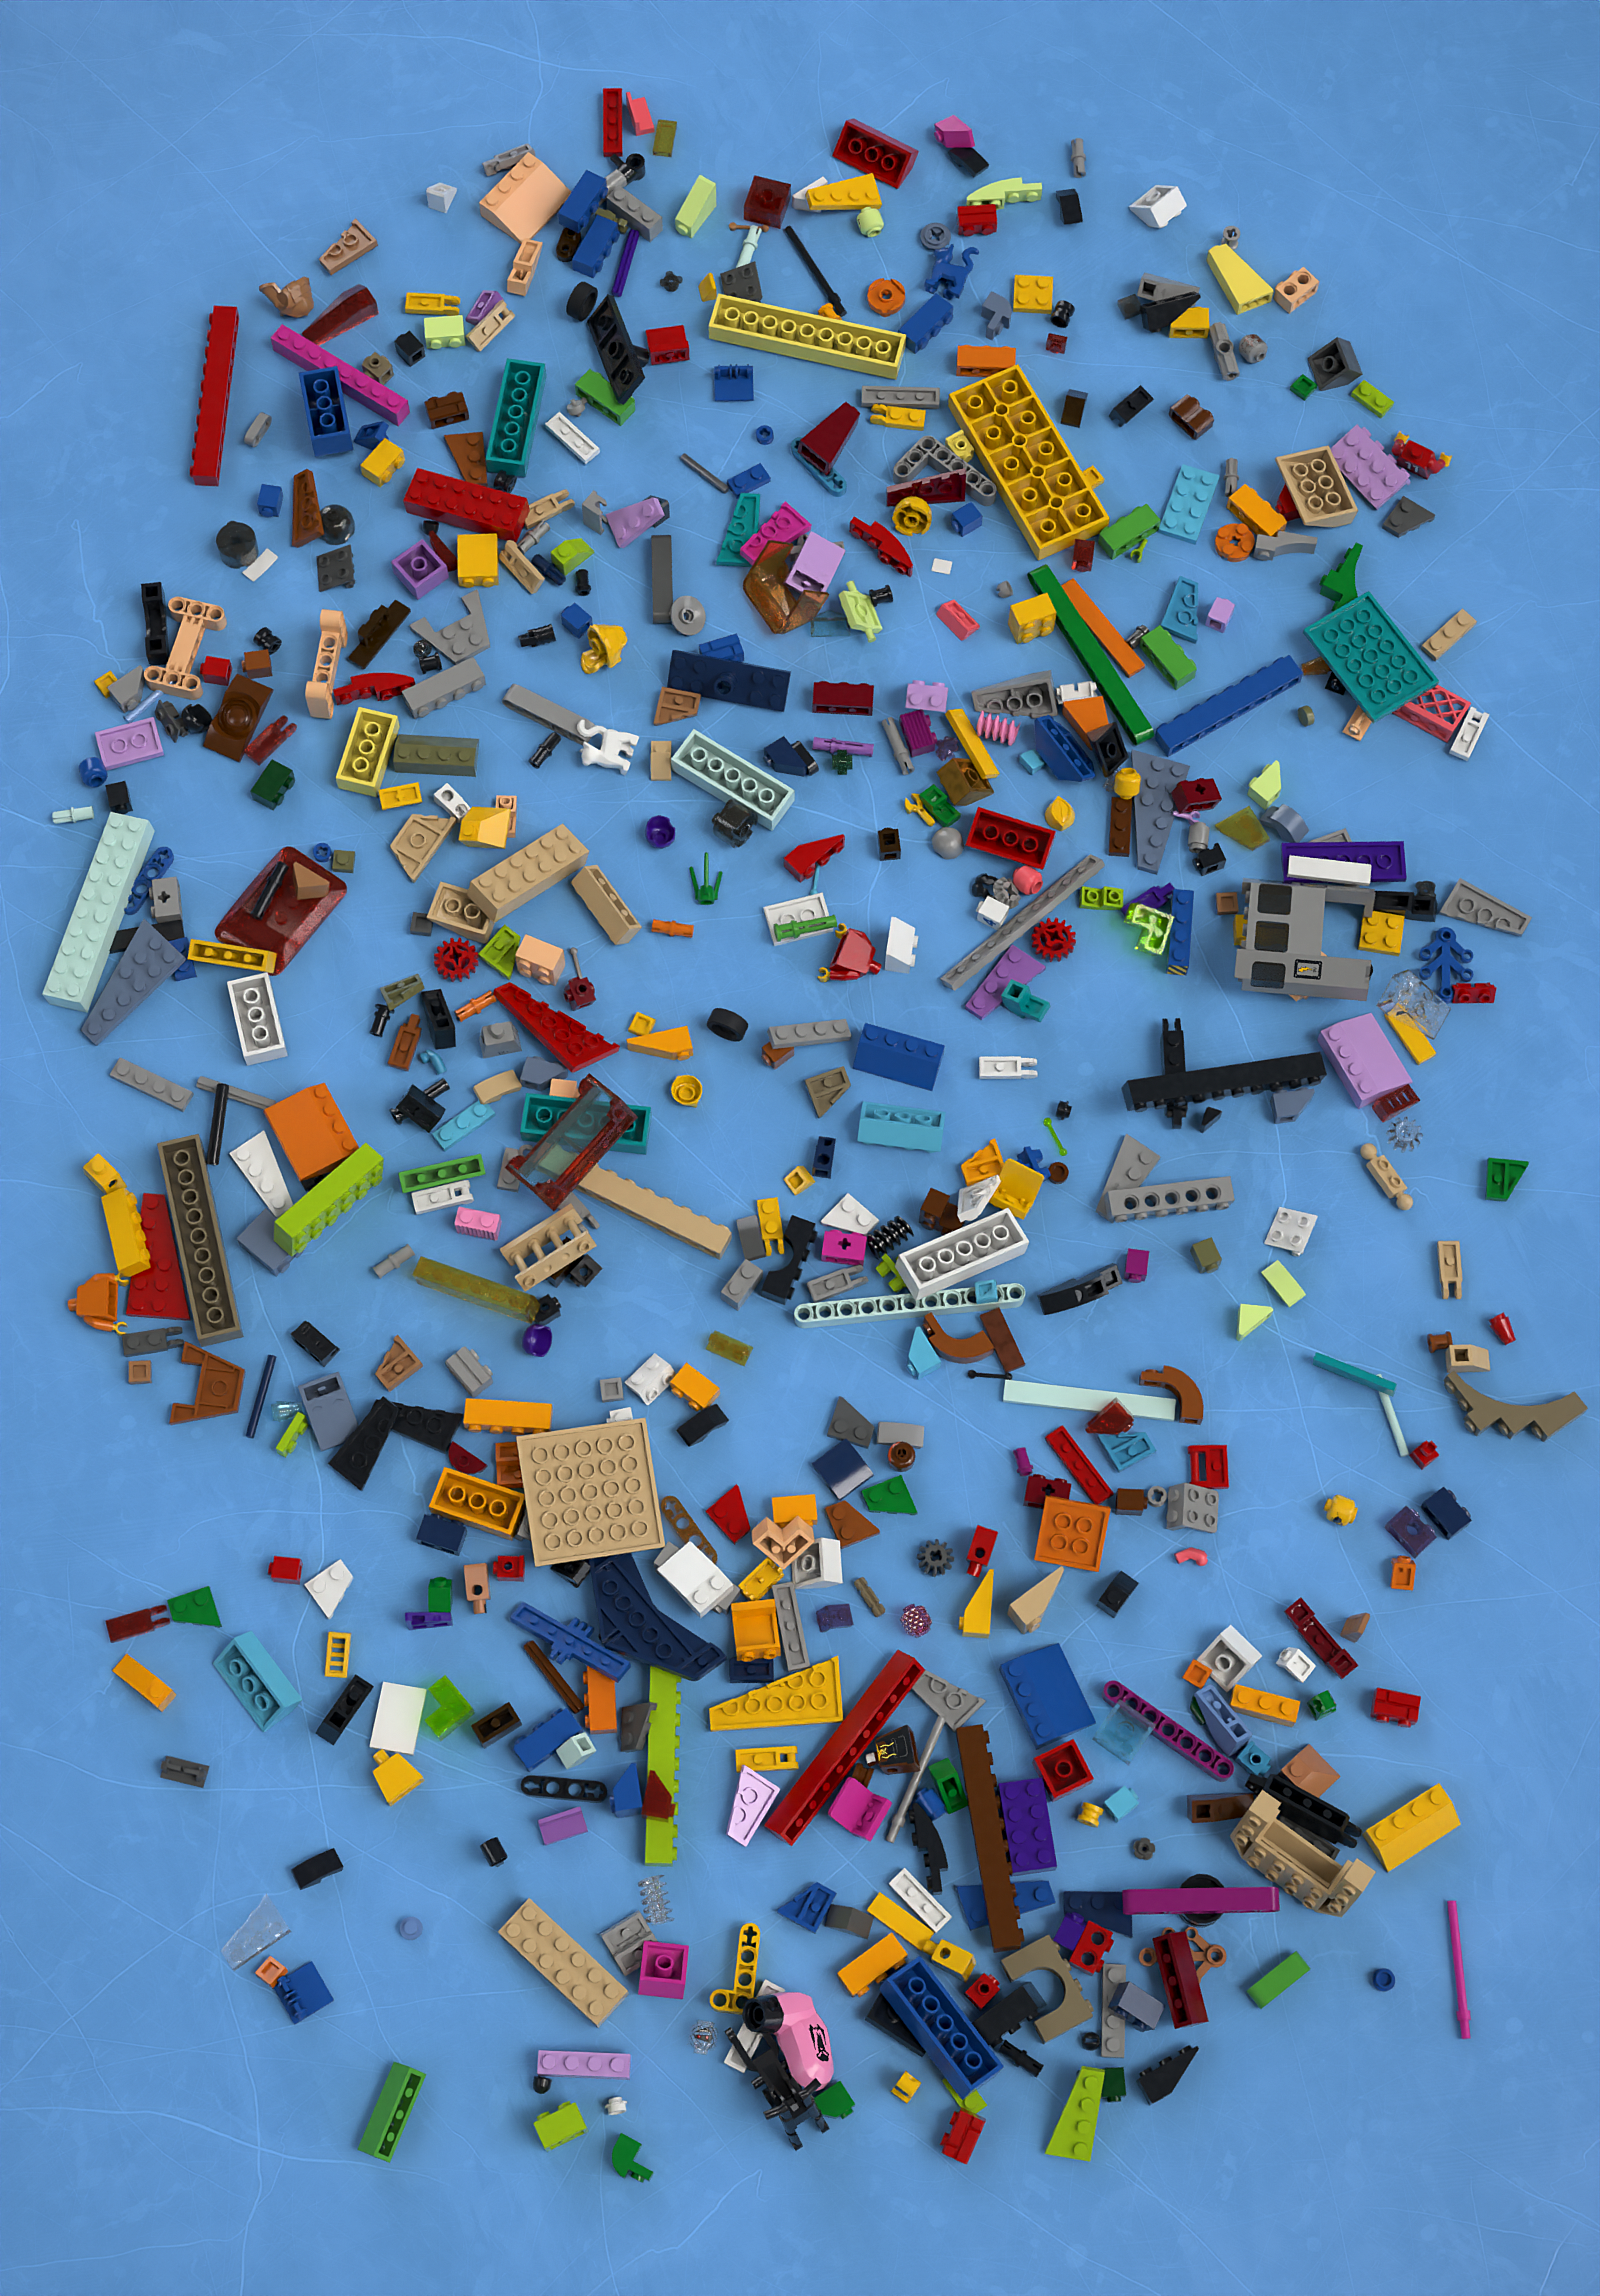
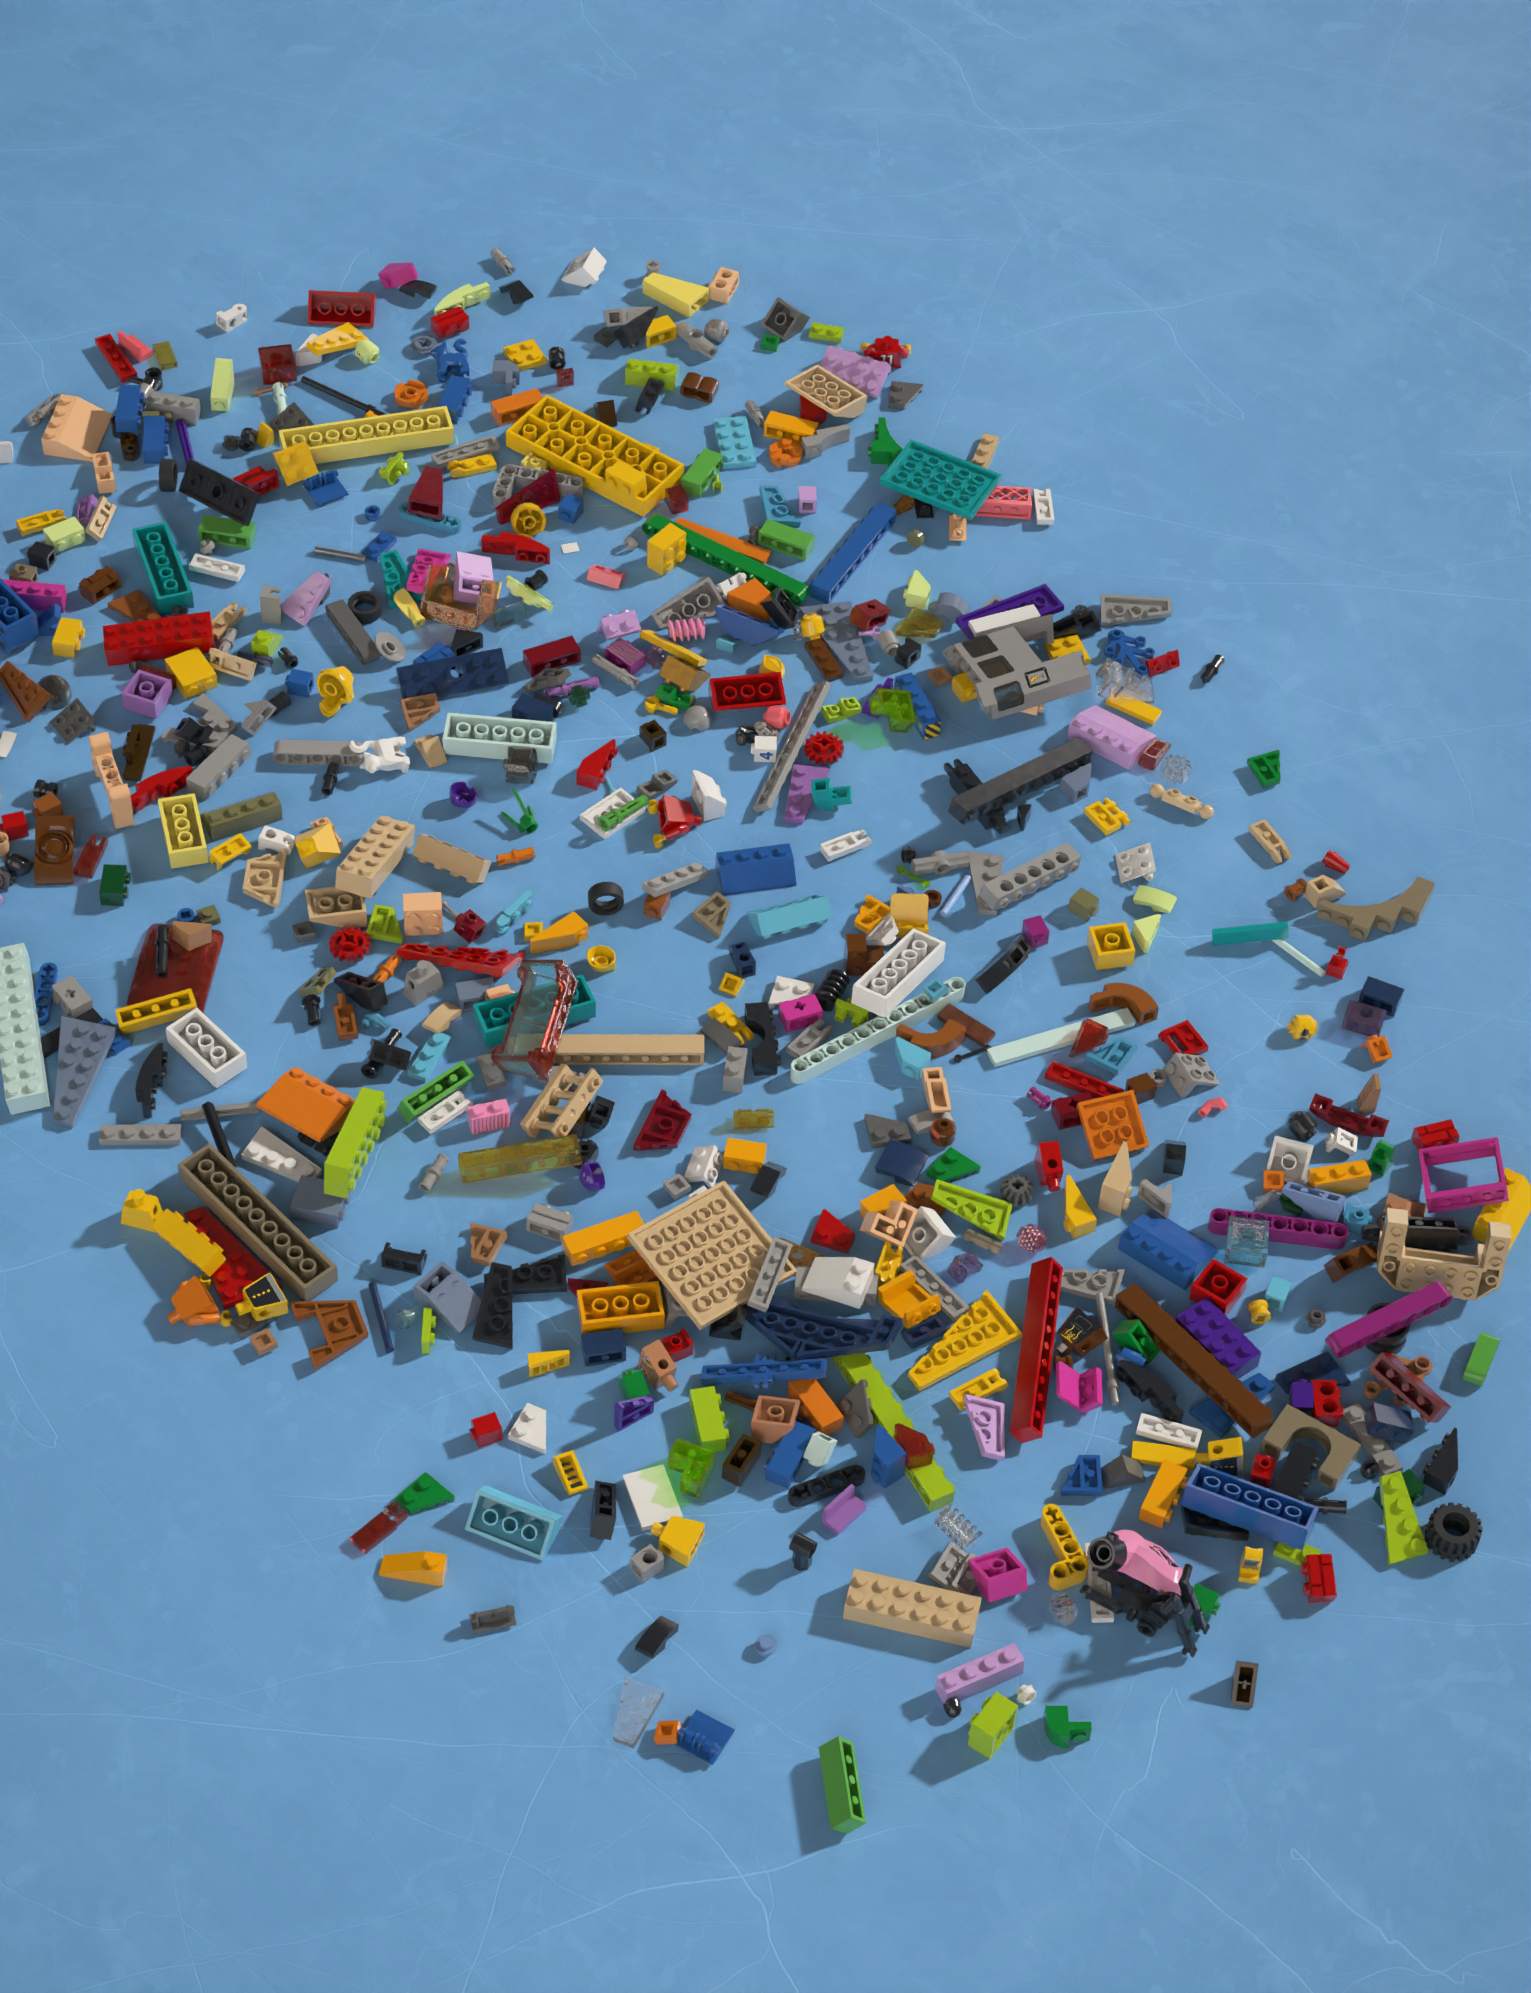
camera: 30 degrees left, 20 degrees down
none -> black slope [135,1043,168,1118]
none -> black slope [173,717,214,745]
none -> white leg [216,304,247,333]
none -> torso [235,1272,289,1321]
none -> black wheel [238,427,258,452]
none -> light grey slope [241,700,277,736]
none -> yellow brick [272,440,319,486]
none -> black tyre [347,591,382,624]
none -> lime hips [379,452,409,485]
none -> light yellow piece [394,589,426,627]
none -> black slope [451,629,483,657]
none -> medium azure hinge [495,889,534,936]
none -> dark grey wing [523,668,571,693]
none -> yellow slope [528,1350,570,1377]
none -> yellow brick [606,460,646,499]
none -> lime slope [625,358,680,391]
none -> light grey brick [630,1544,665,1583]
none -> dark red wing [633,1089,692,1151]
none -> dark grey slope [636,770,678,801]
none -> lime brick [689,1386,730,1454]
none -> light grey plate [747,1237,793,1313]
none -> nougat slope [751,1395,800,1444]
none -> light grey piece [911,851,969,875]
none -> light nougat slope [921,1067,951,1113]
none -> lime wing [930,1179,1013,1241]
none -> light blue bar [940,875,972,917]
none -> yellow plate [1084,798,1131,836]
none -> yellow brick [1087,922,1135,970]
none -> light grey slope [1137,1179,1172,1218]
none -> black axle [1200,655,1225,683]
none -> dark brown slope [1231,1661,1259,1707]
none -> clear pin [1253,1189,1279,1210]
none -> black head [1288,1111,1318,1140]
none -> dark pink window [1418,1137,1509,1213]
none -> black tyre [1425,1502,1483,1562]

